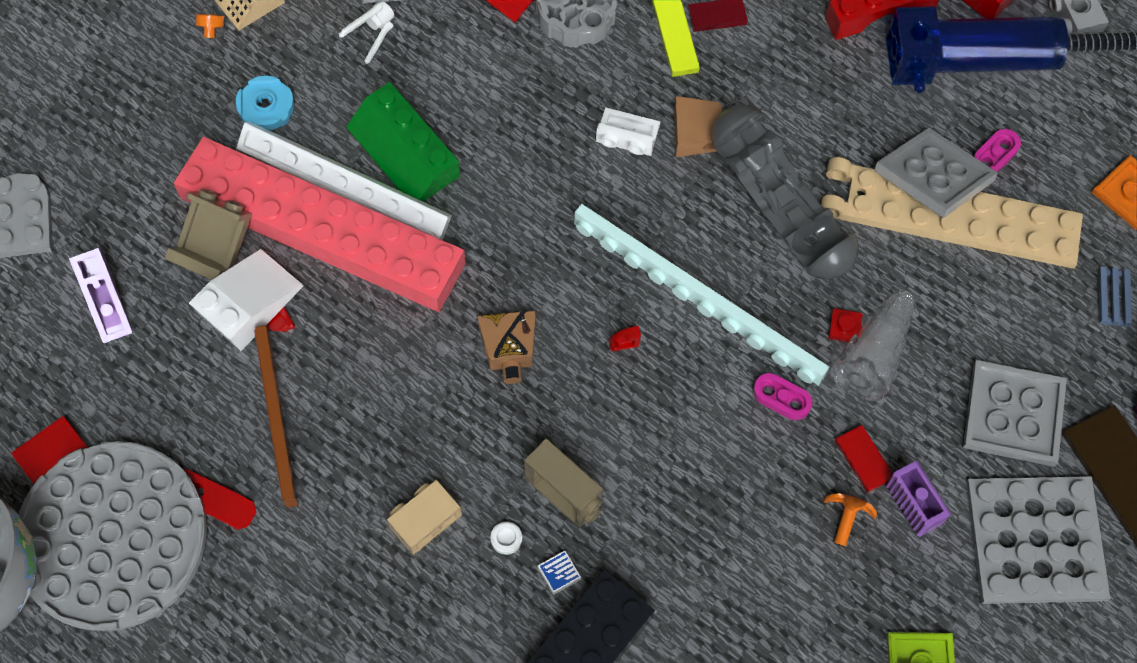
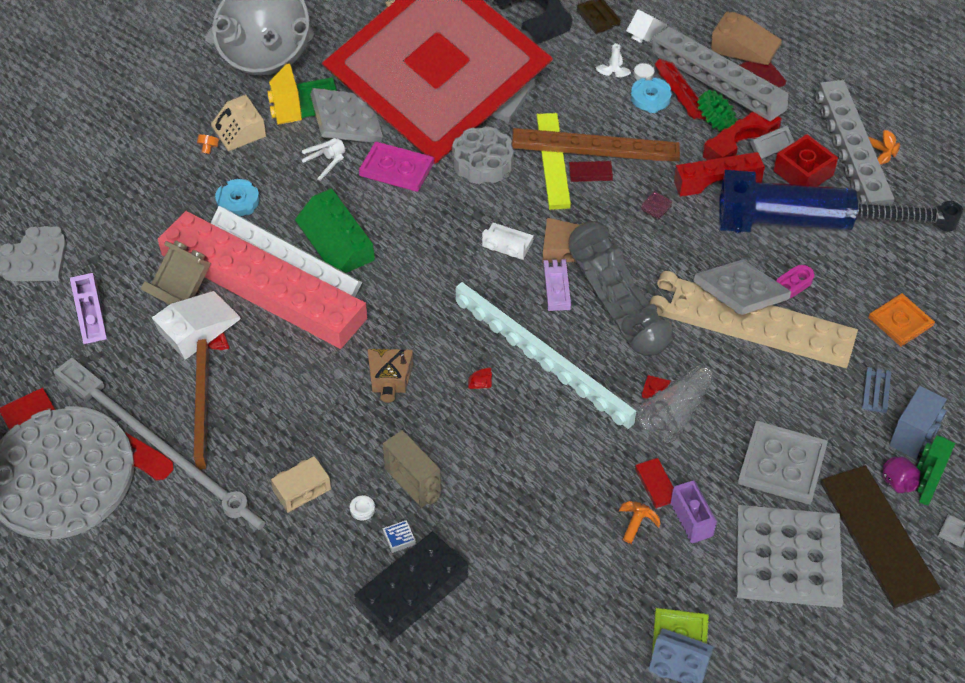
camera: 10 degrees right, 15 degrees down
dark pink plate [753,373,812,420] -> none
none -> light grey bar [54,358,265,530]
none -> dark pink plate [359,141,434,192]
none -> lavender hinge [543,259,571,311]
none -> clear pink plate [641,191,672,219]

